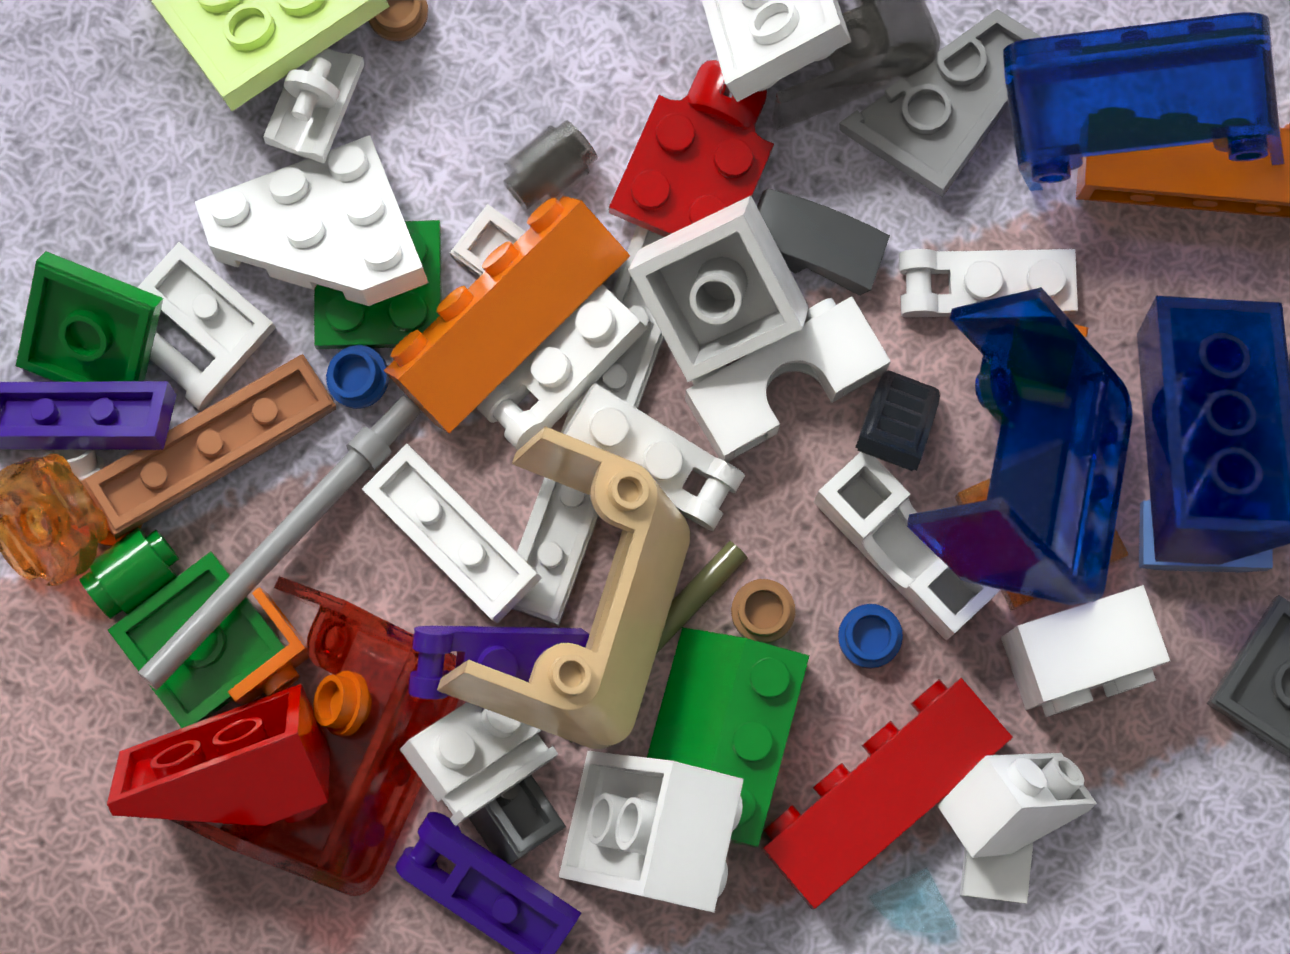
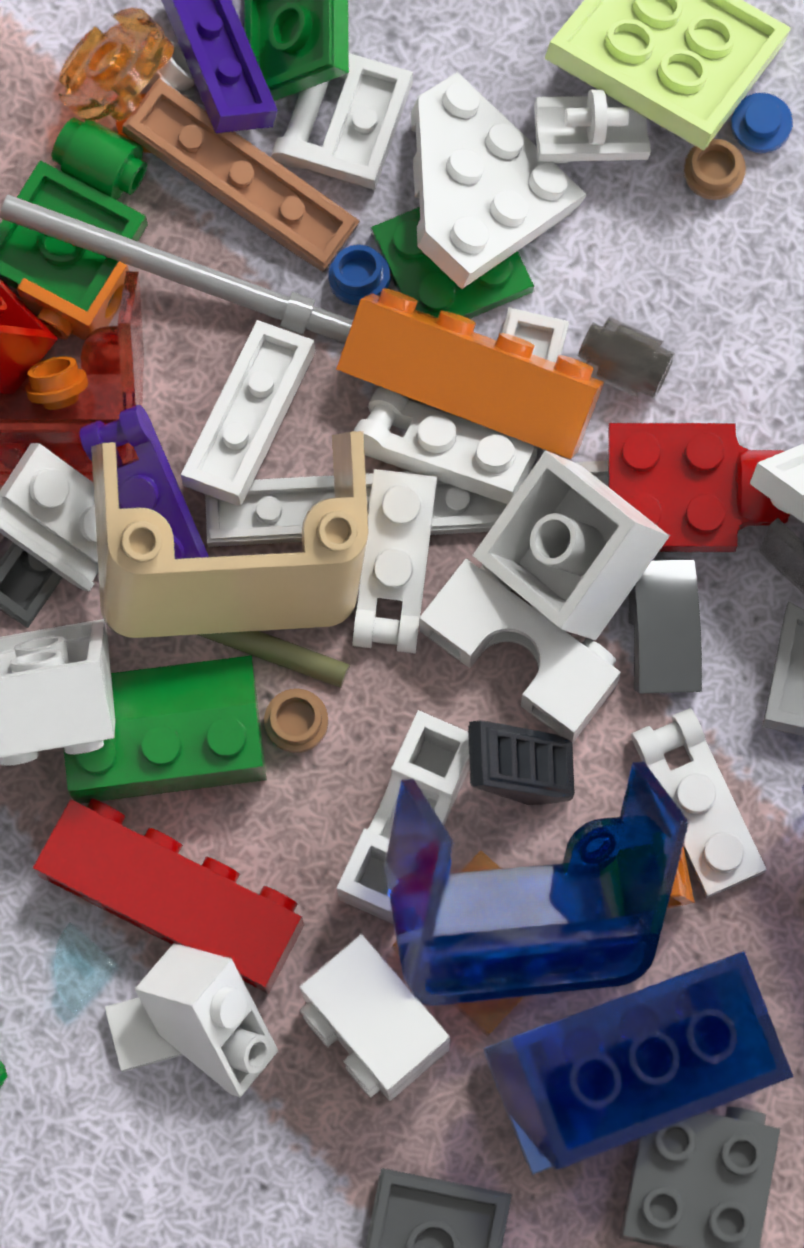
camera: 70 degrees right, 5 degrees down
blue plate [838,604,903,669] -> none

